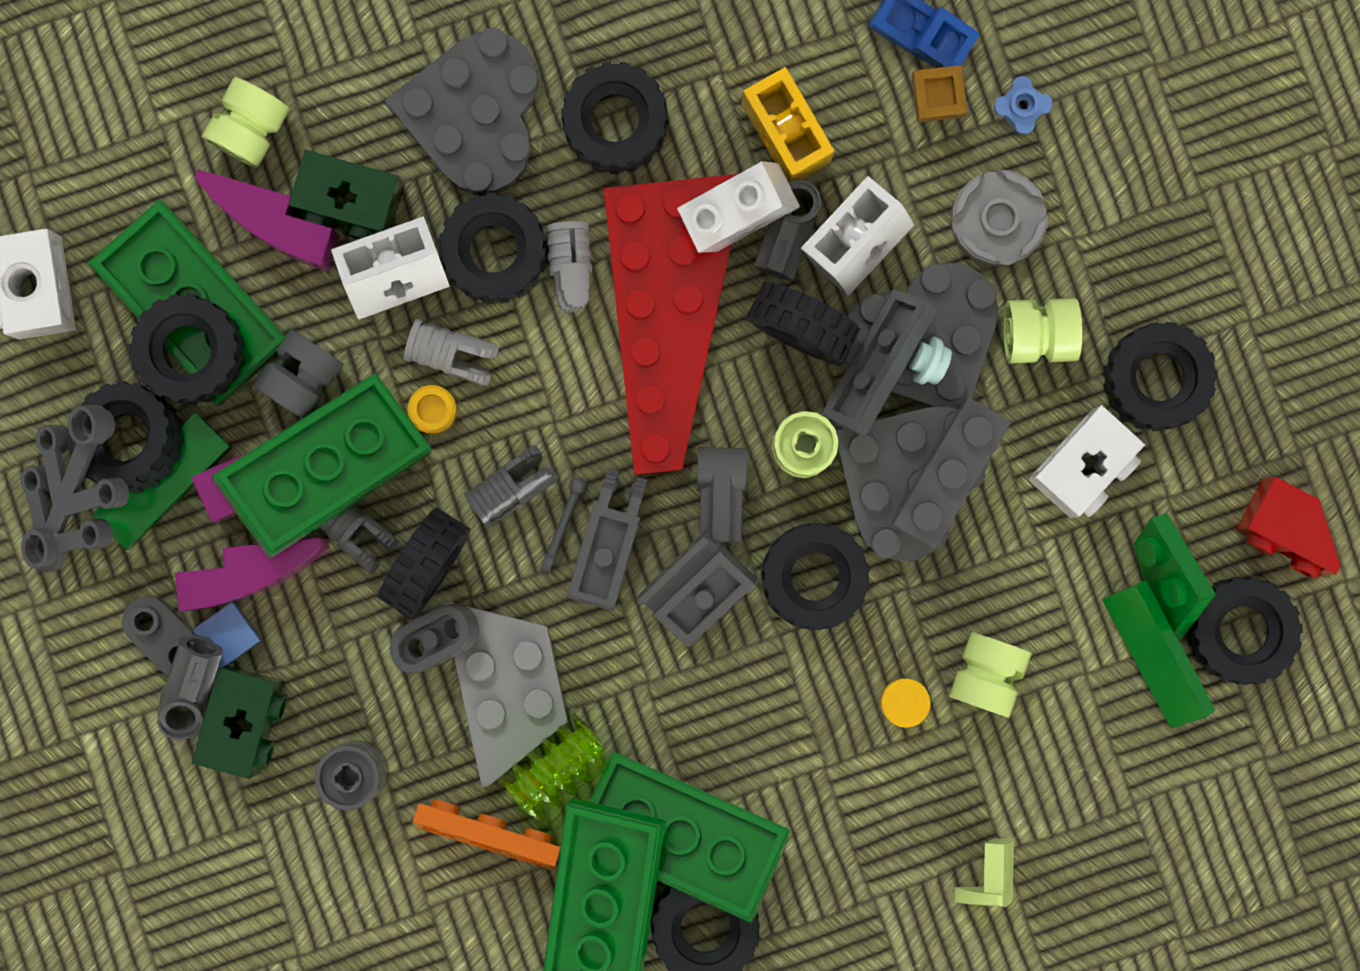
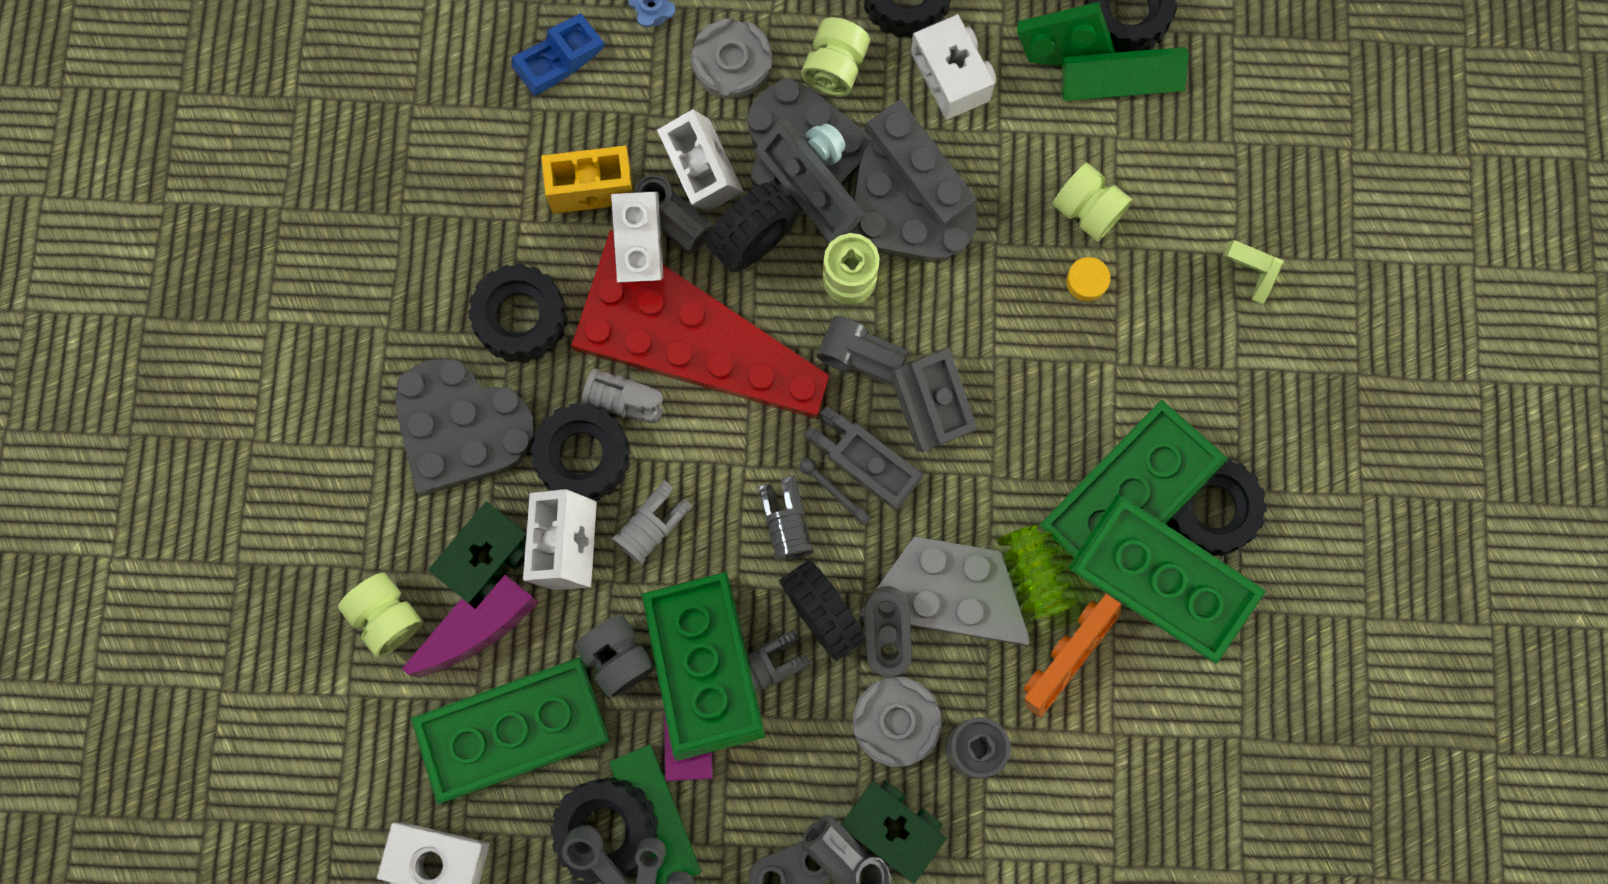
camera: 70 degrees left, 10 degrees down
black tyre [129,294,245,405] -> none
magenta slope [175,538,329,612] -> none
medium blue tile [192,602,263,667] -> none
yellow tile [408,385,458,434] -> none
black tyre [761,523,870,630] -> none
pearl gold tile [911,65,968,123] -> none
none -> light grey tile [853,677,942,767]

